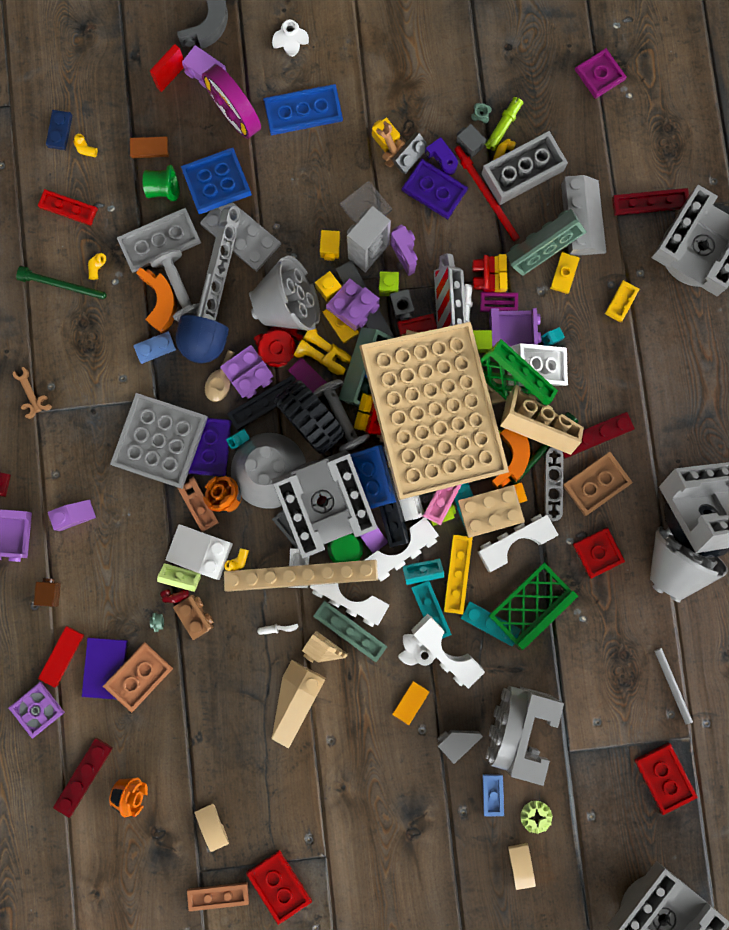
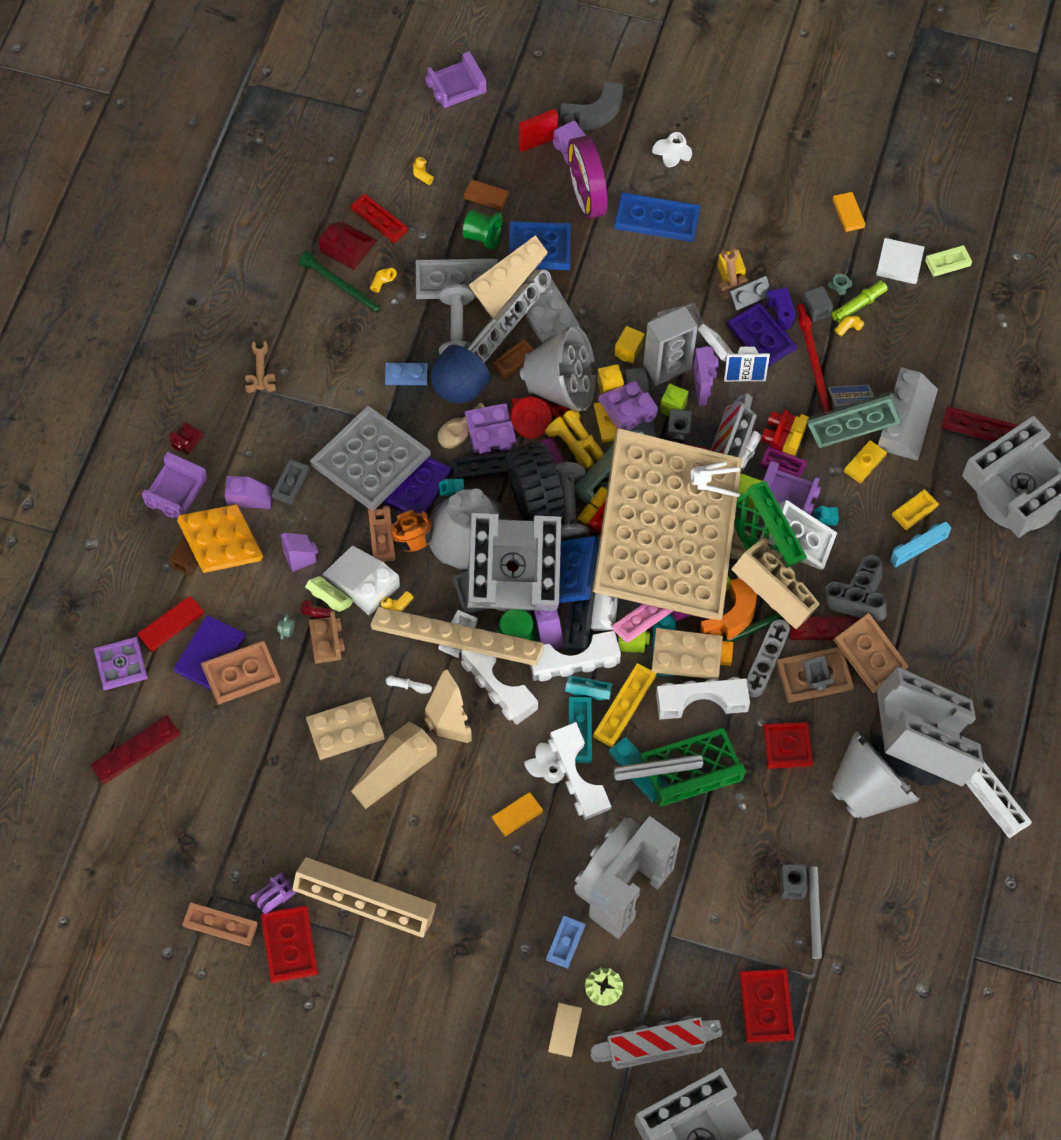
camera: 20 degrees right, 20 degrees down
dark blue plate [46,110,73,150] -> none
orange cone [109,777,148,818] -> none
orange arch [136,267,177,334] -> none
tan slope [195,804,229,852] -> none
sand green plate [313,600,388,662] -> none
light grey slope [437,730,483,764] -> none
light grey brick [481,131,568,206] -> none
magenta tile [575,48,627,99] -> none
none -> light orange plate [177,504,263,573]
none -> medium lavender arm [250,872,297,914]
none -> dark grey plate [272,459,310,505]
none -> medium lavender slope [281,533,318,572]
none -> tan brick [292,857,436,938]
none -> tan plate [306,697,384,760]
none -> dark red slope [319,221,377,270]
none -> medium lavender panel [425,51,486,108]
none -> tan wedge [469,235,548,318]
none -> dark orange tile [492,339,534,379]
none -> light grey hinge [590,1016,722,1069]
none -> light grey axle [614,755,703,781]
none -> white plant [691,462,740,497]
none -> white tile [698,324,734,362]
none -> piece [724,347,770,382]
none -> dark grey brick [780,862,807,899]
none -> dark grey bracket [801,655,834,691]
none -> dark grey beam [825,555,887,622]
none -> piece [828,384,874,409]
none -> light orange tile [833,192,865,232]
none -> medium nougat plate [833,613,909,693]
none -> white tile [876,238,924,284]
none -> medium azure plate [890,522,951,567]
none -> yellowish green plate [925,245,972,277]

